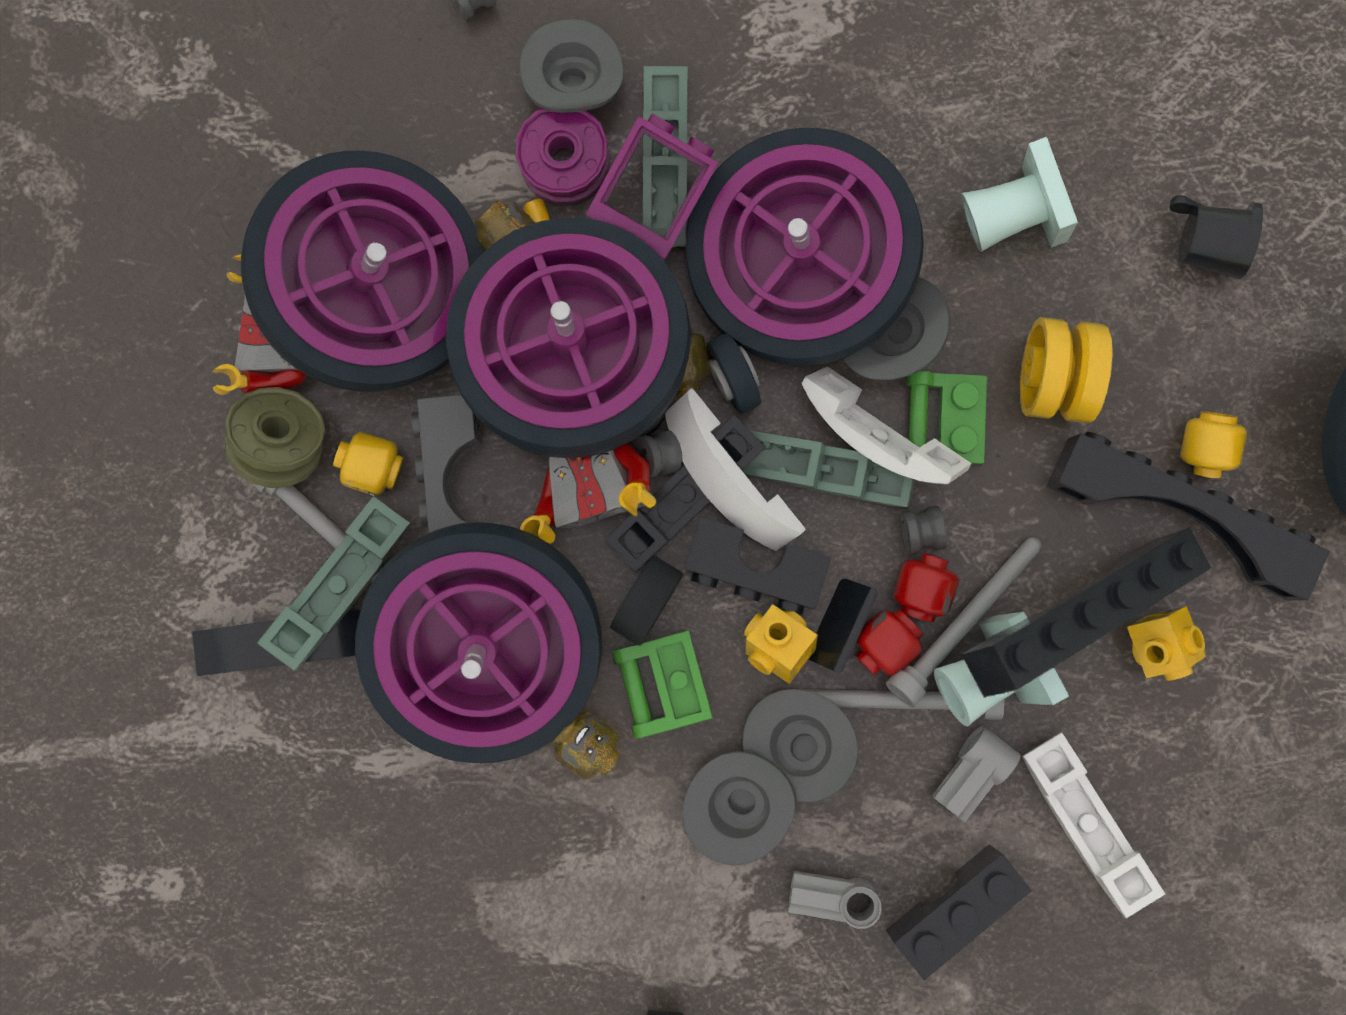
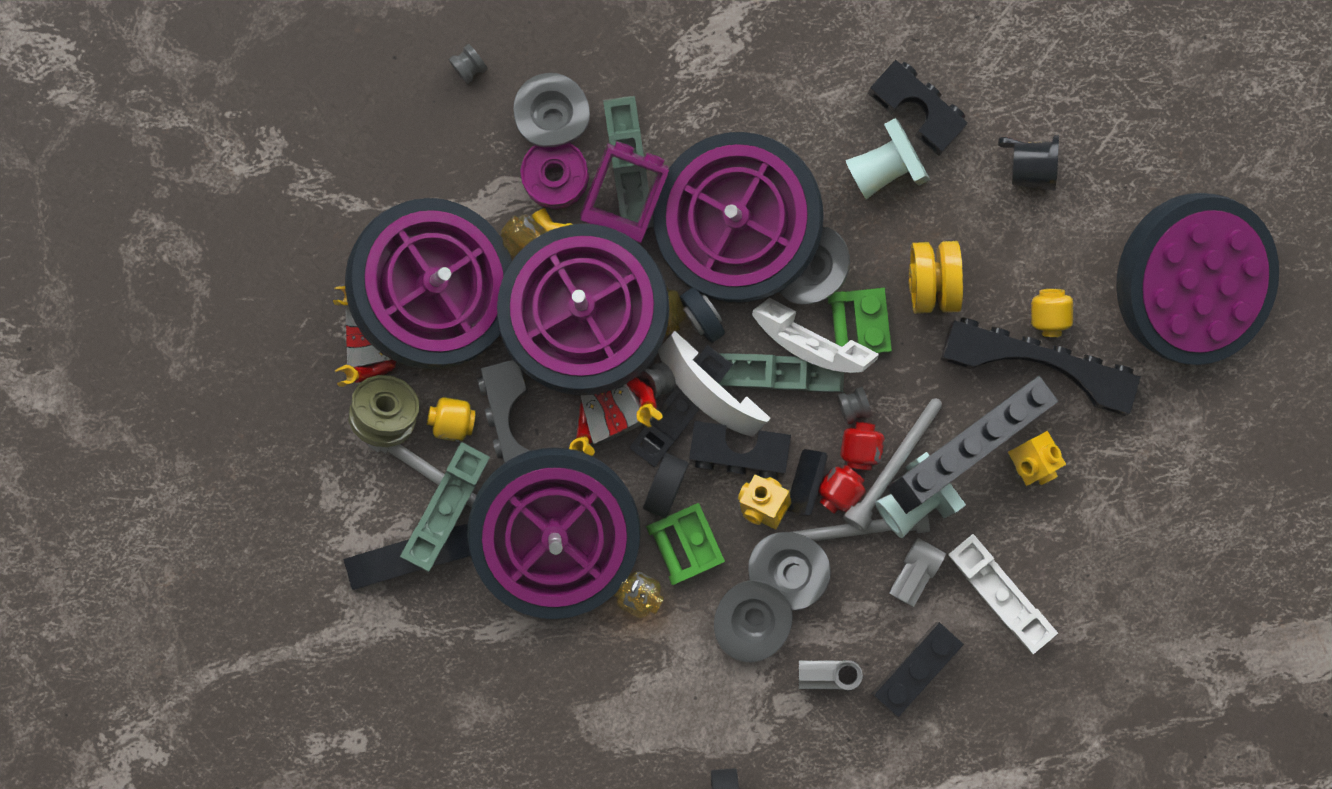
camera: 10 degrees left, 0 degrees up
none -> black arch [868,59,968,156]

